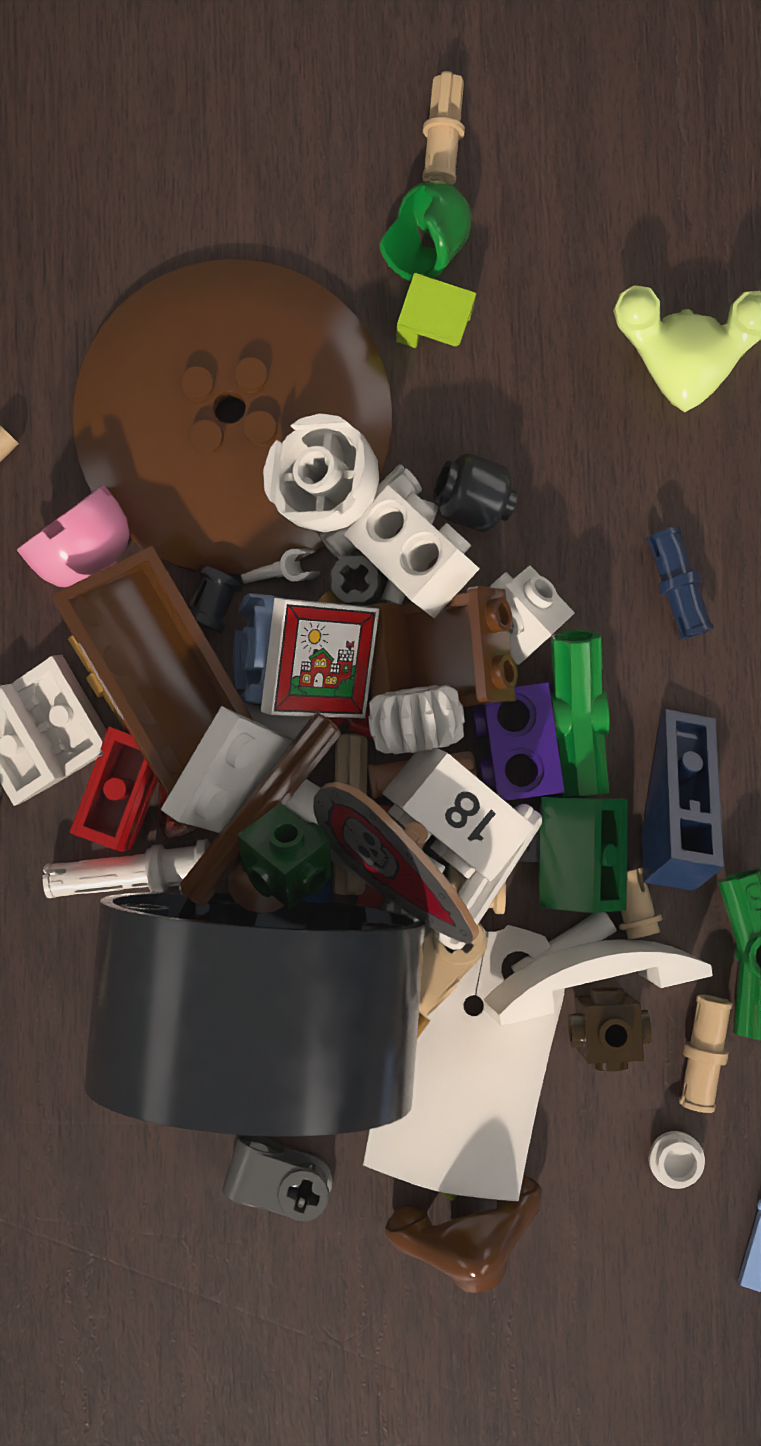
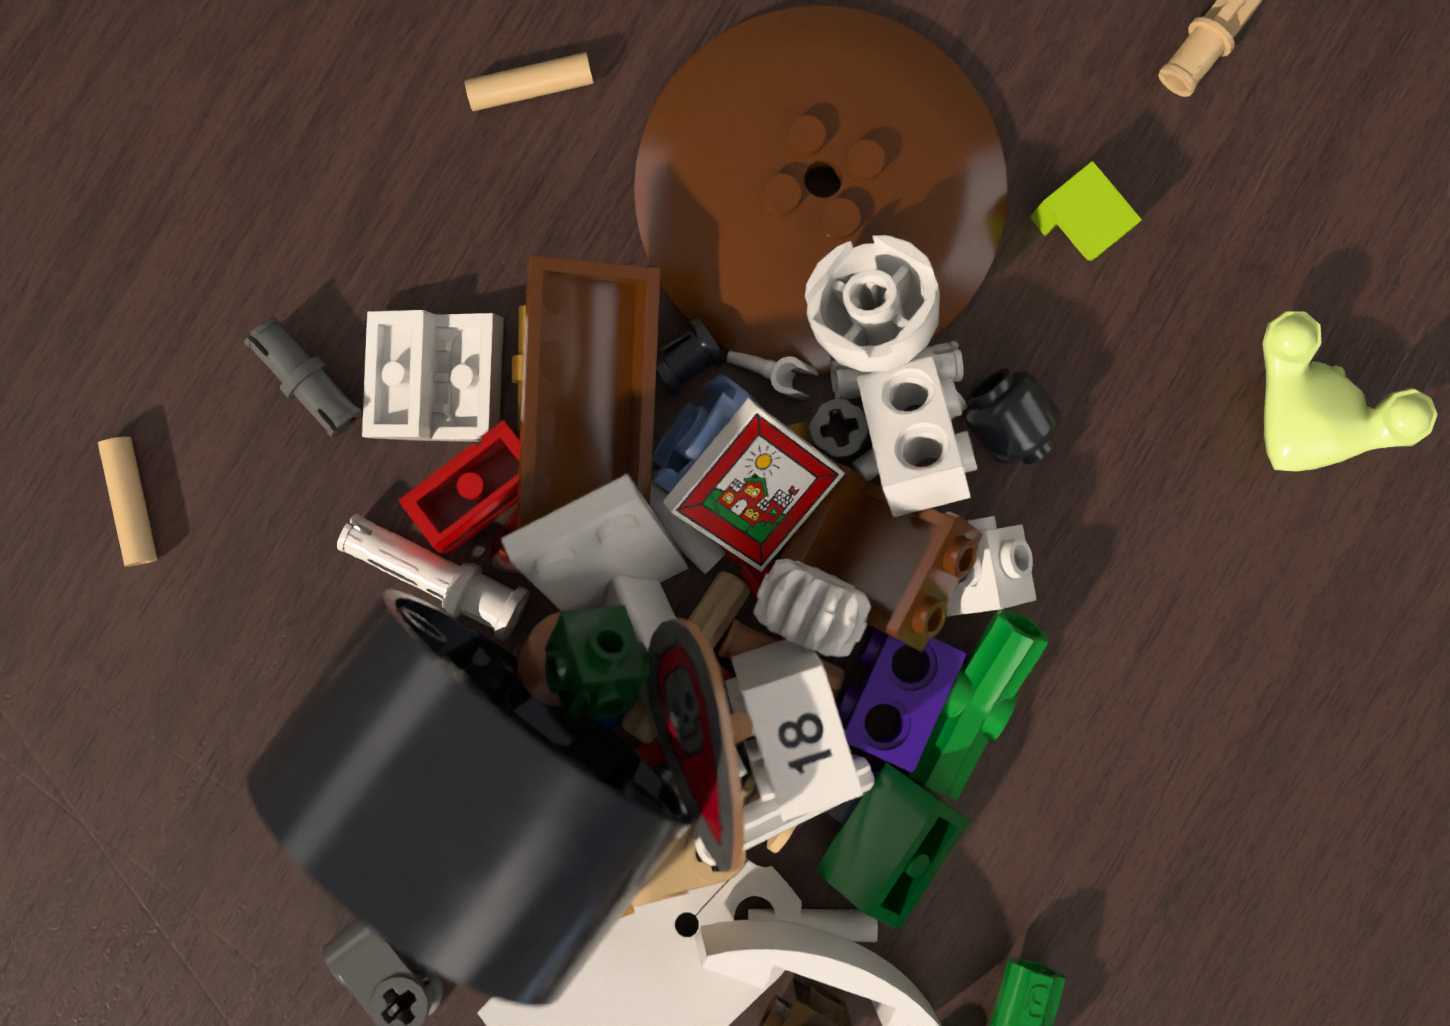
camera: 35 degrees right, 0 degrees up
bright pink cylinder [16,485,130,587] -> none
reddish brown axle [179,713,341,906] -> none
green hair [379,179,472,281] -> none
tan pin [618,867,663,939] -> none
dark blue slope [642,709,724,891] -> none
dark blue pin [646,527,714,640] -> none

